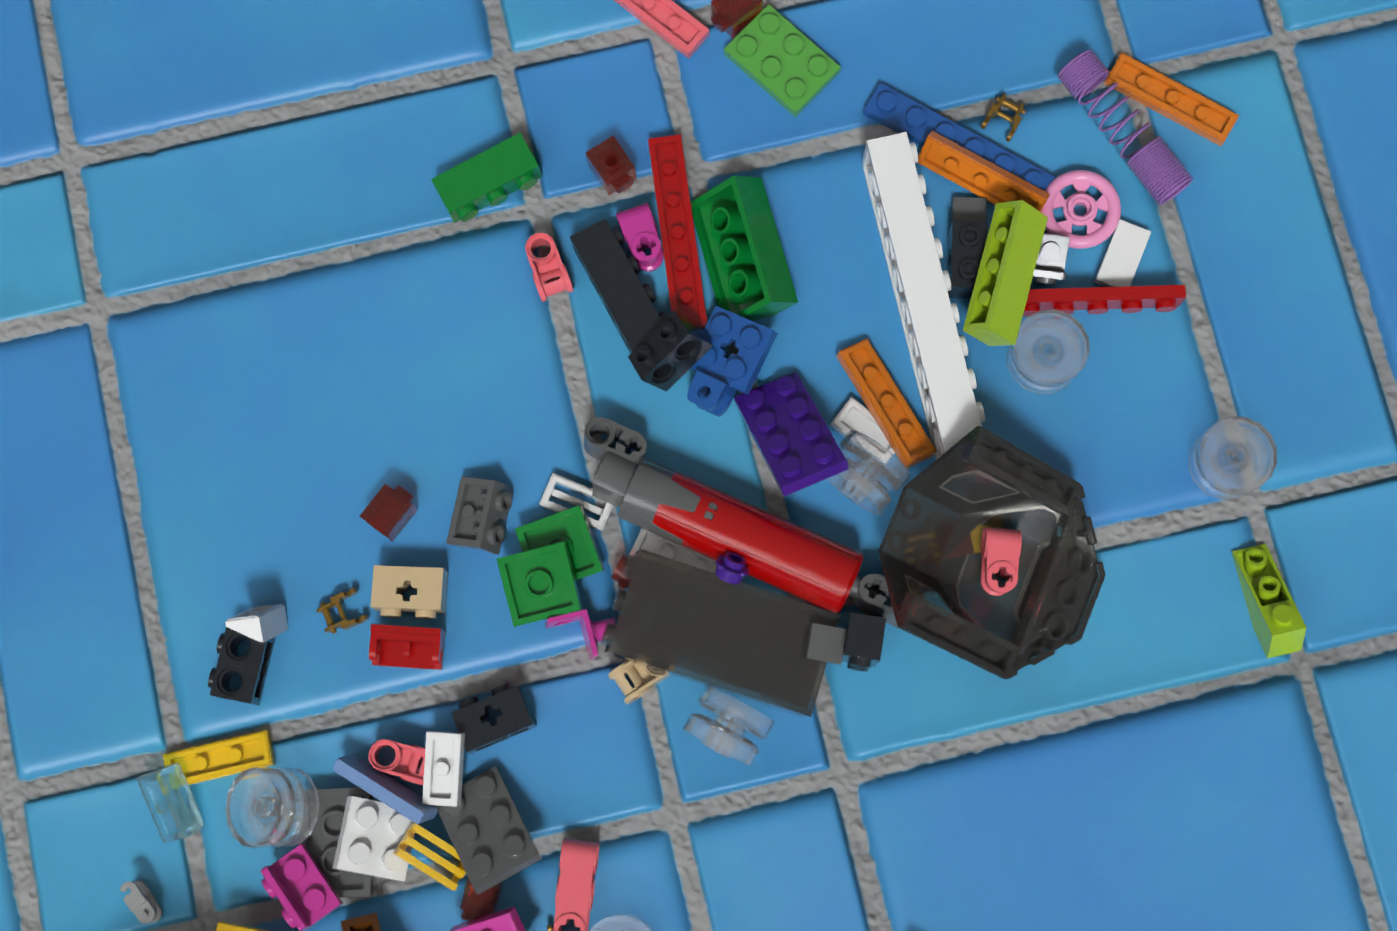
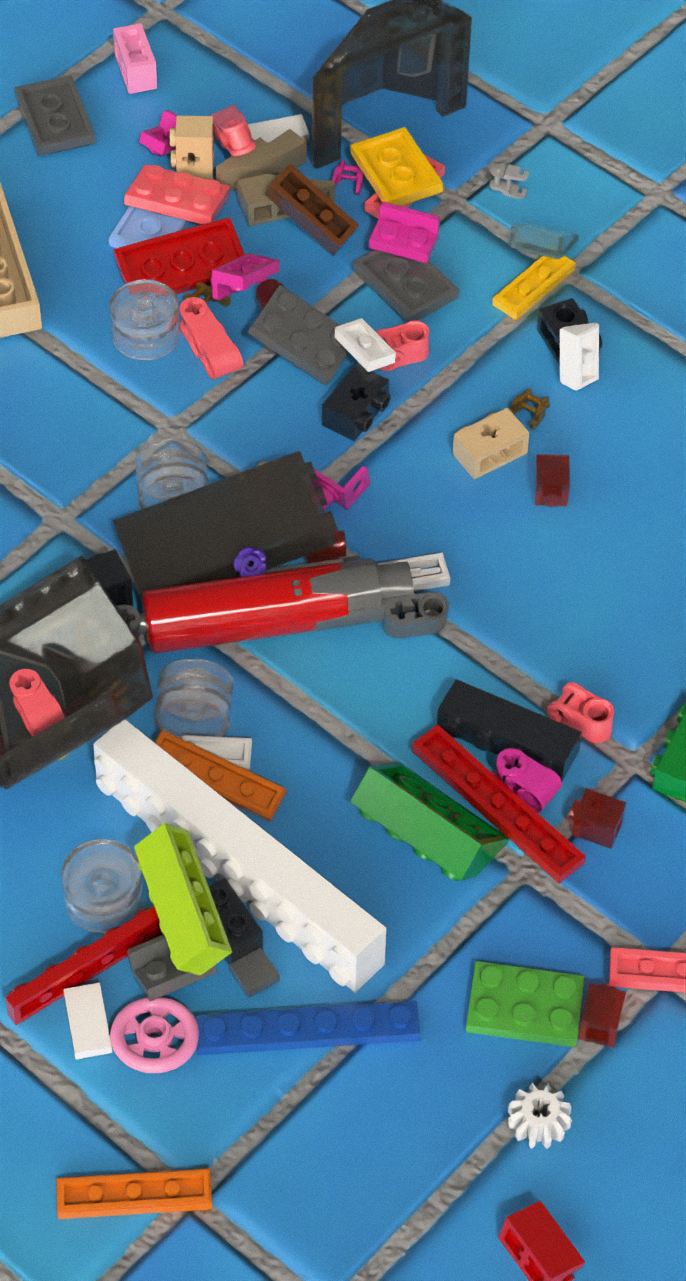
camera: 140 degrees right, 25 degrees down
clear wheel [225,767,319,848] -> none
medium blue tile [332,754,439,824] -> none
white plate [332,796,414,881] -> none
red hinge [369,624,446,670] -> none
yellow tile [393,822,466,891] -> none
dark grey bracket [446,477,513,555] -> none
green plate [496,541,583,627] -> none
green plate [515,505,605,580] -> none
black brick [628,310,713,392] -> none
blue plate [687,305,777,417] -> none
dark purple plate [733,372,849,497] -> none
dark grey tile [804,623,847,665] -> none
orange tile [917,131,1050,212] -> none
pearl gold piece [981,93,1026,142] -> none
medium lavender piece [1058,49,1194,205] -> none

